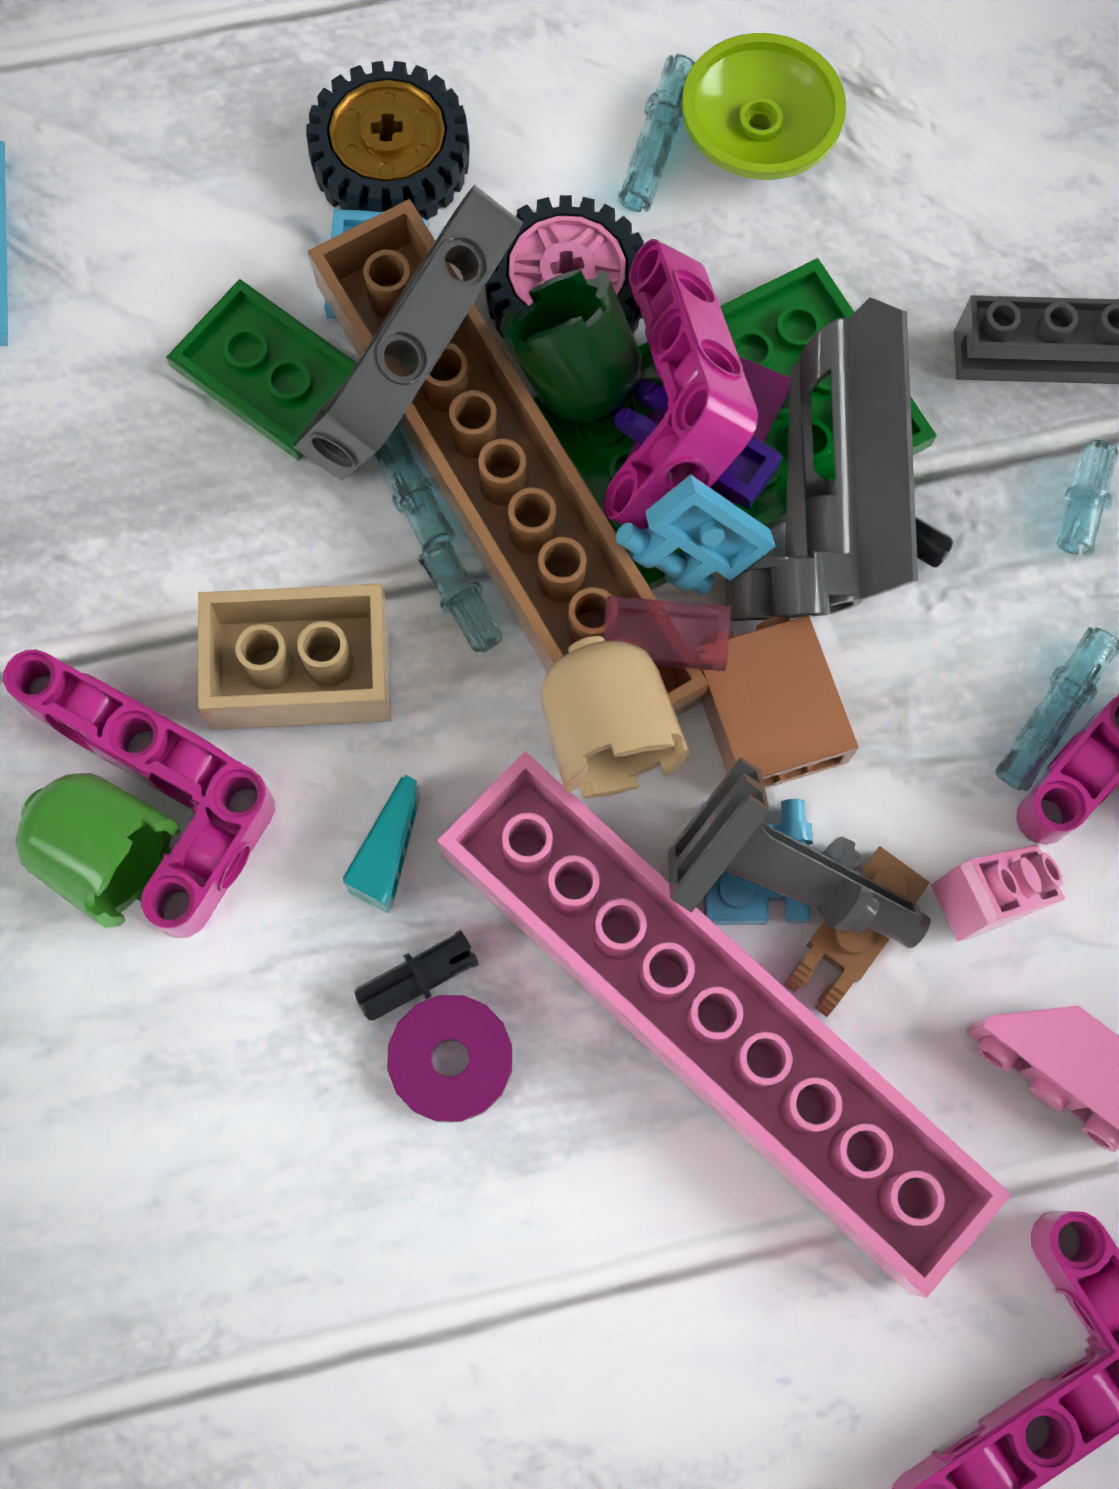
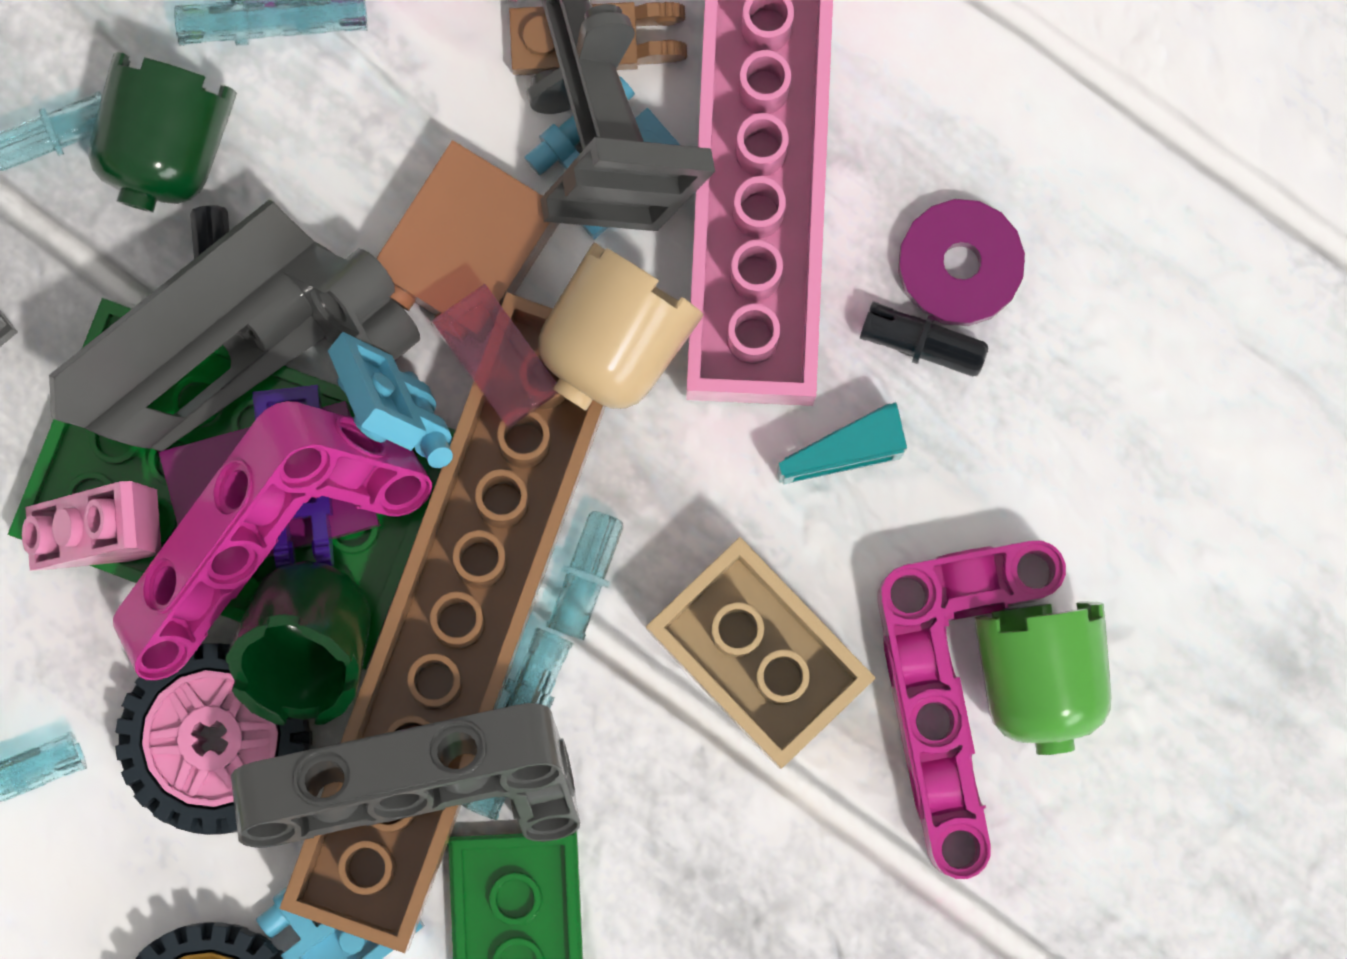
camera: 125 degrees left, 10 degrees up
none -> bright pink slope [22,481,161,571]
none -> dark green cylinder [88,52,237,213]

